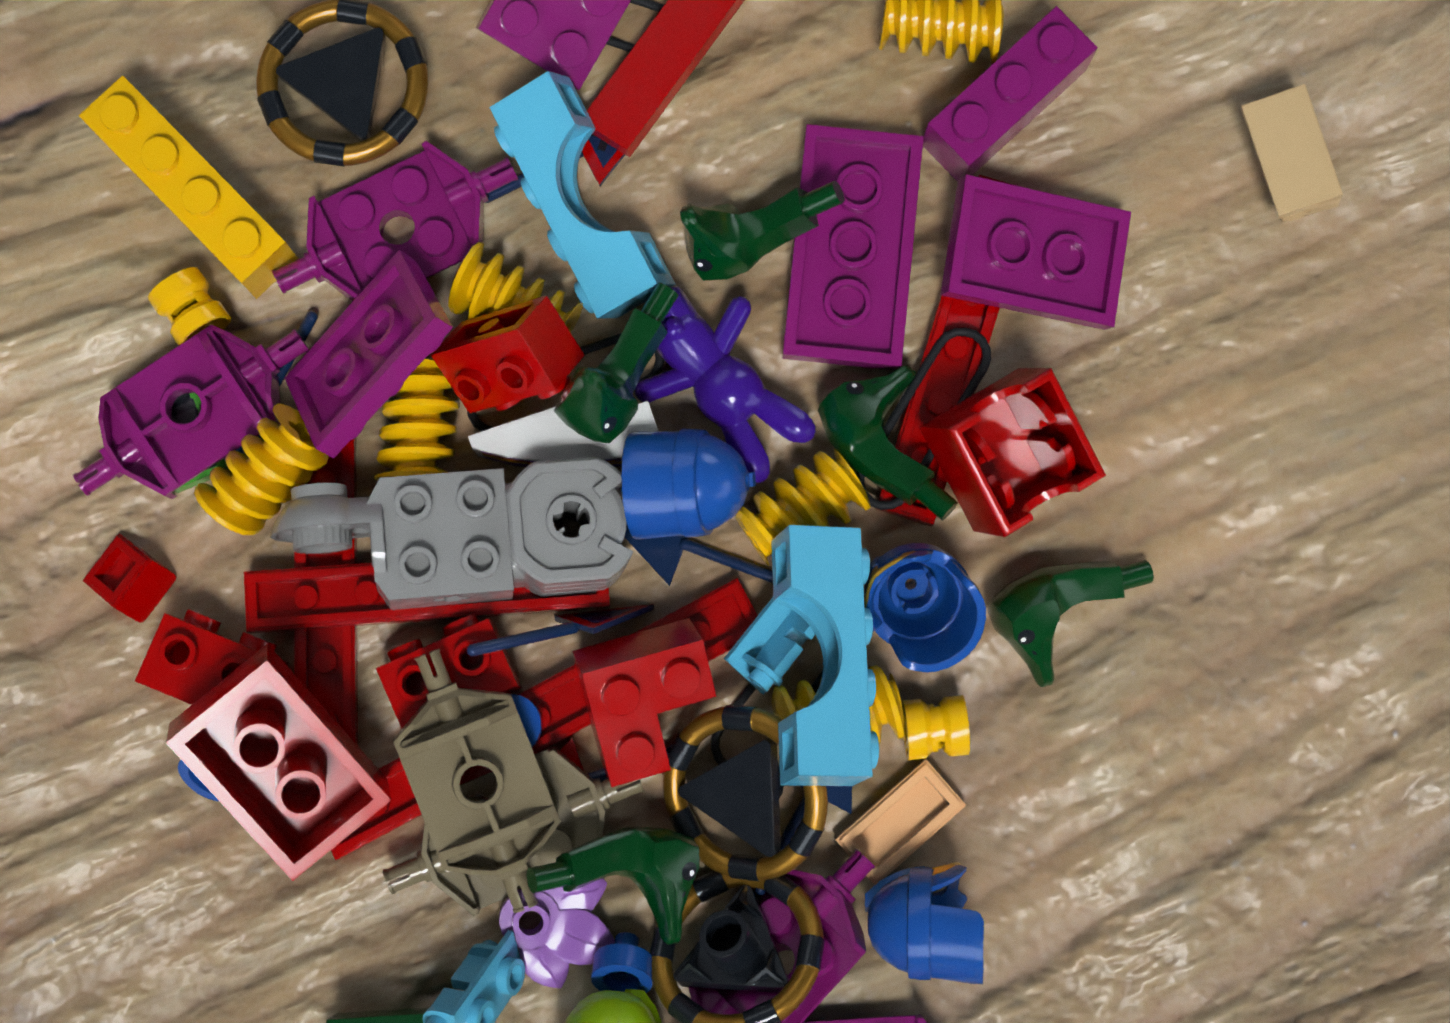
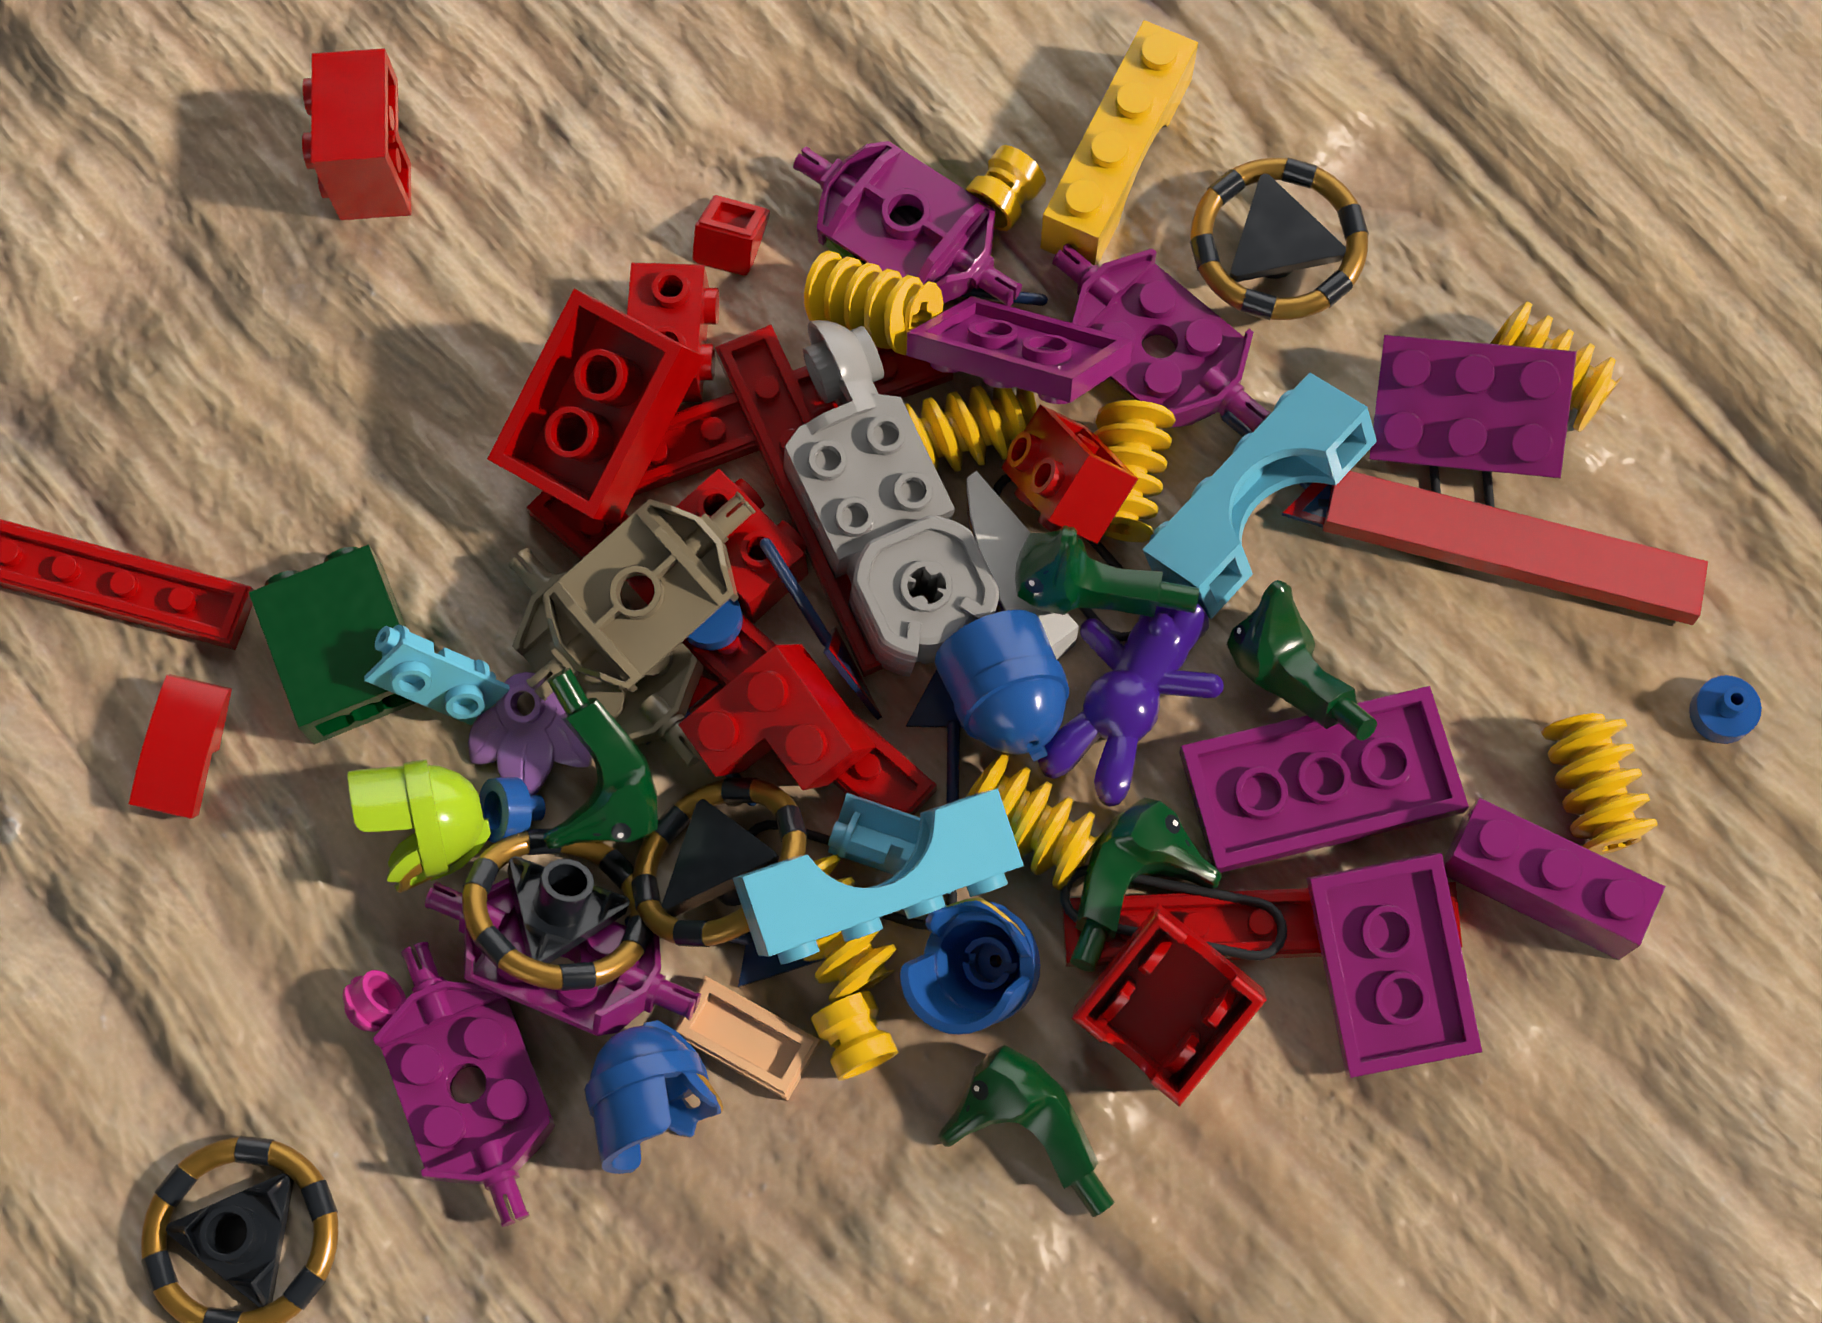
camera: 75 degrees right, 10 degrees down
tan hinge [1241,84,1343,223] -> none

